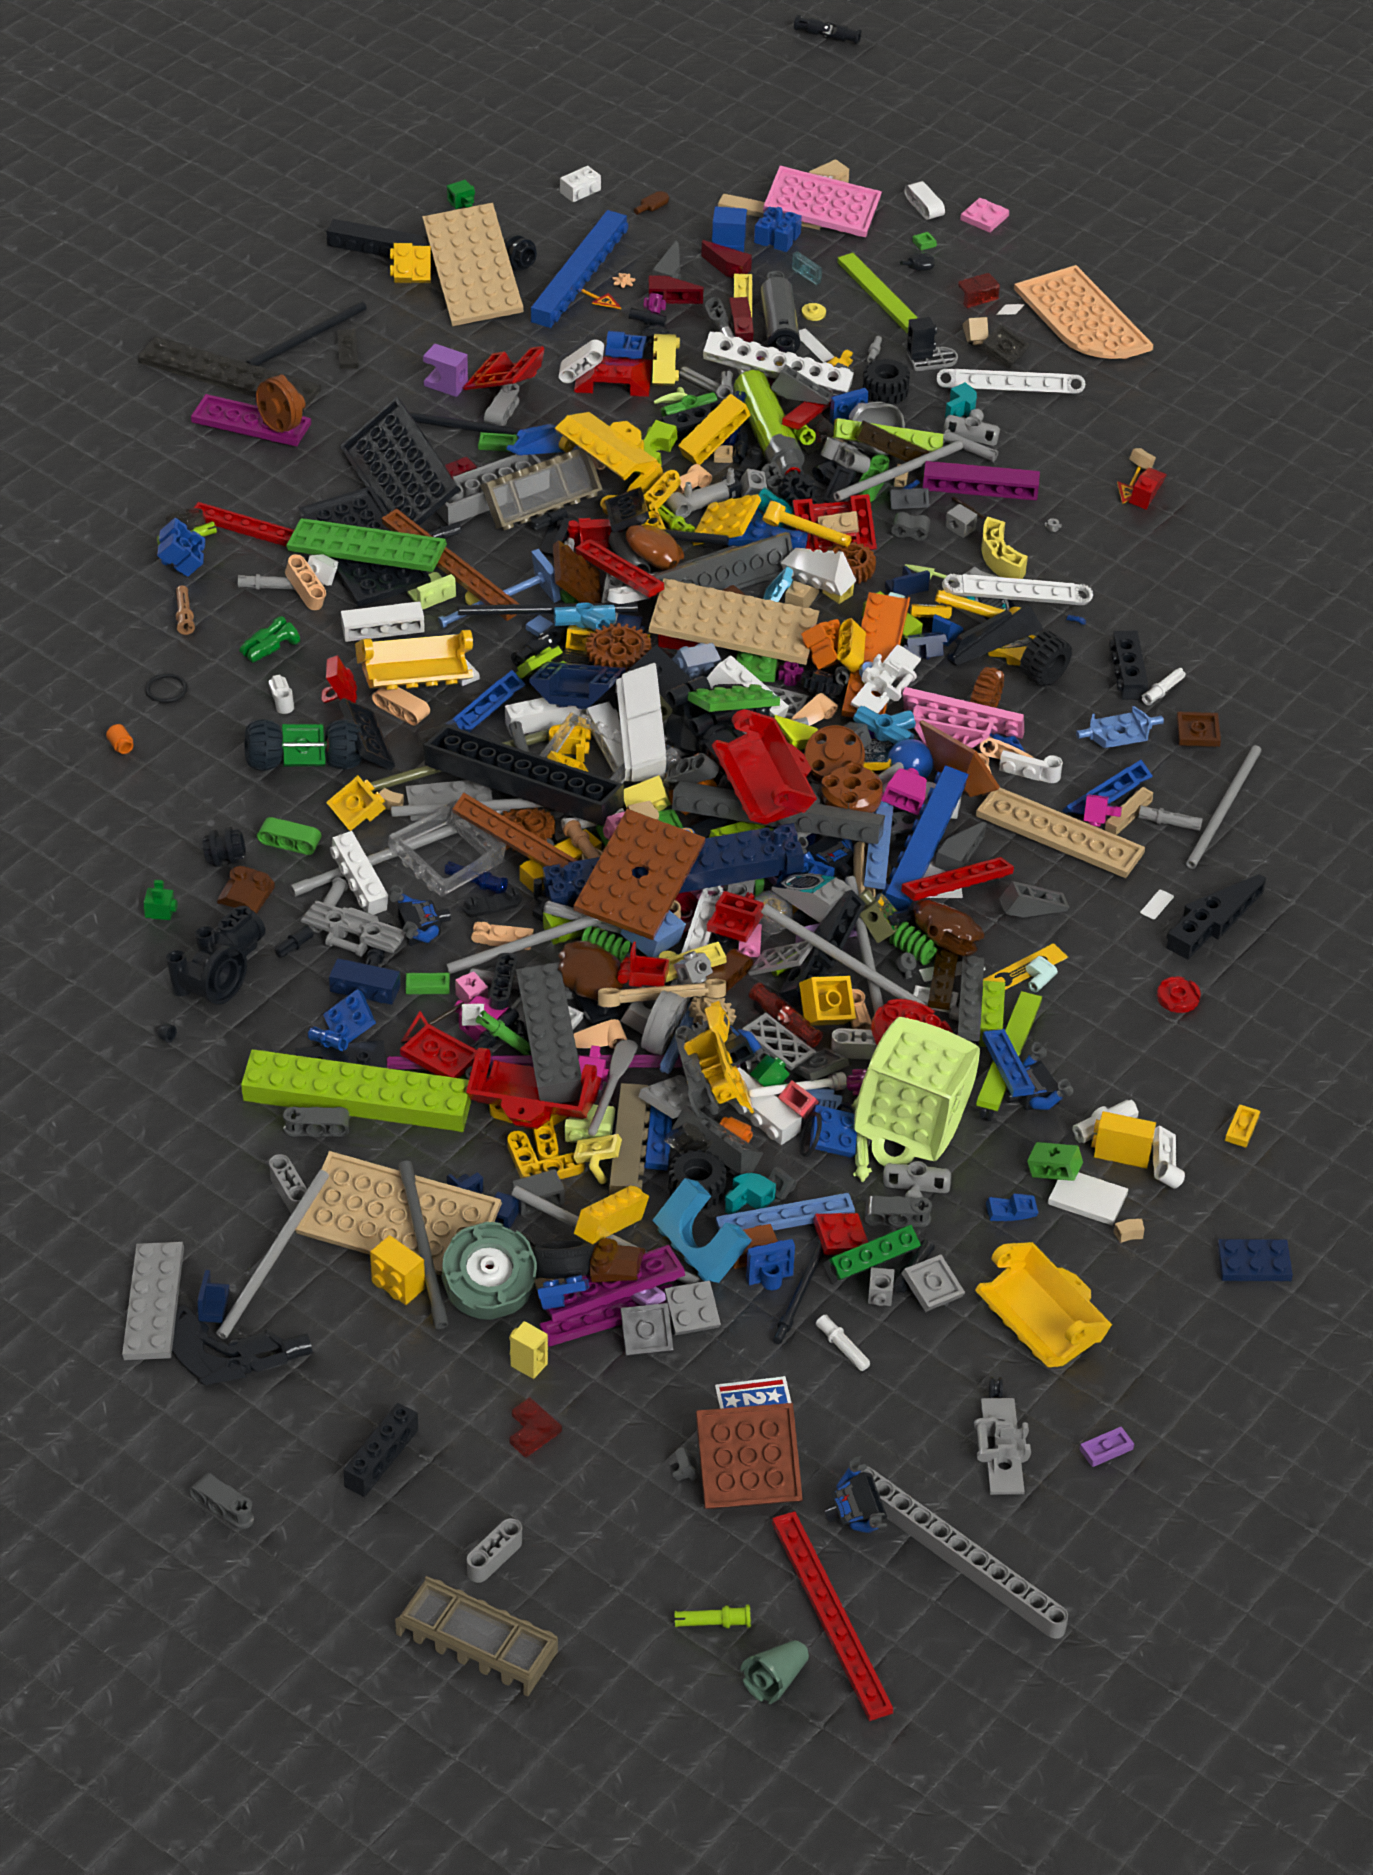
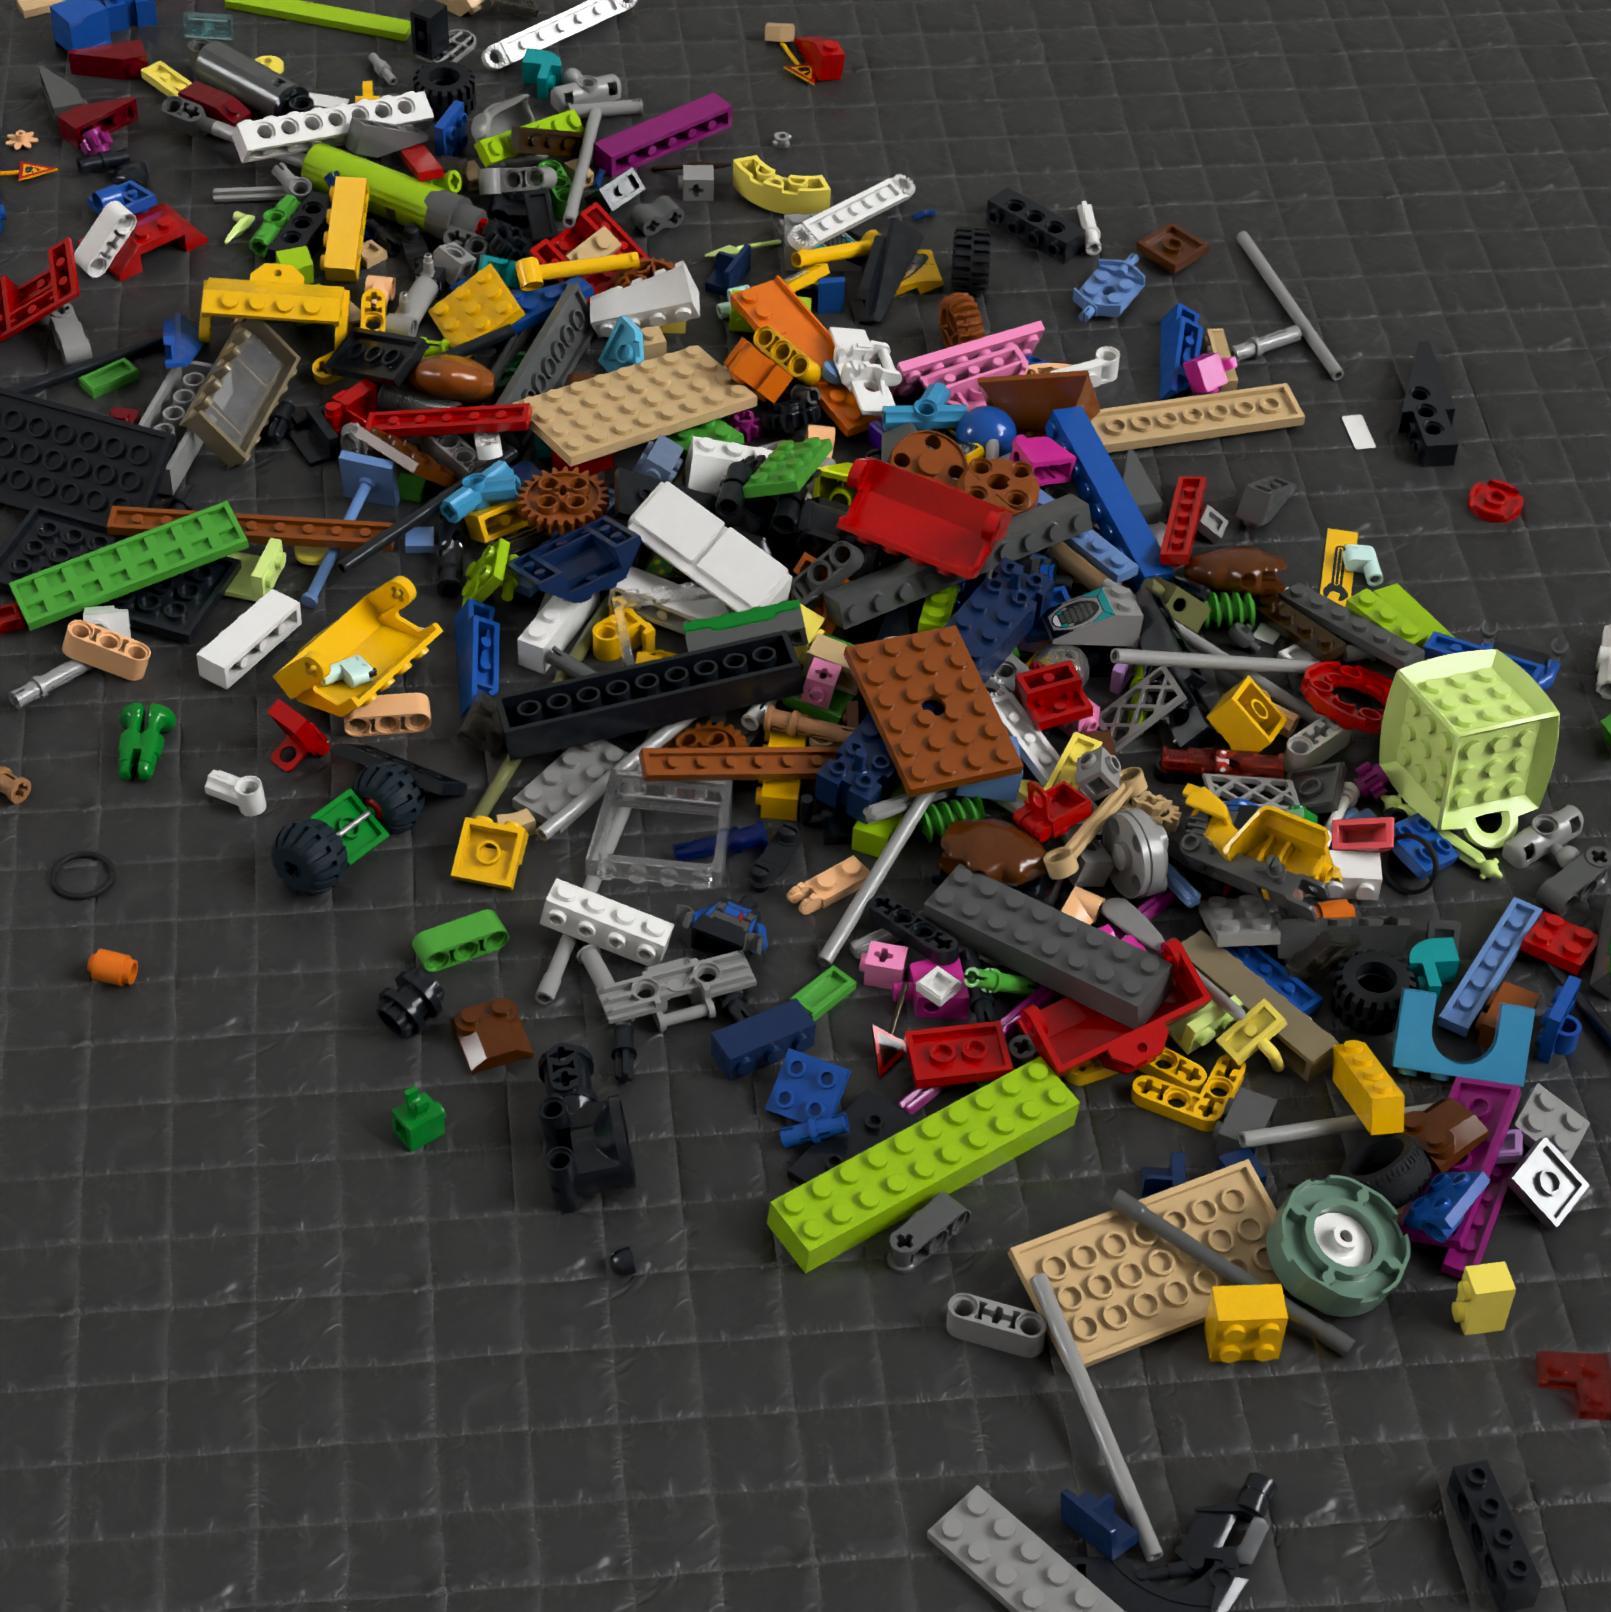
camera: 45 degrees left, 0 degrees up
light yellow brick [652,334,680,386] -> none
panel [902,631,947,660] -> none
none -> light aqua piece [320,654,377,688]
none -> piece [683,599,808,652]
none -> light grey plate [1197,504,1229,544]

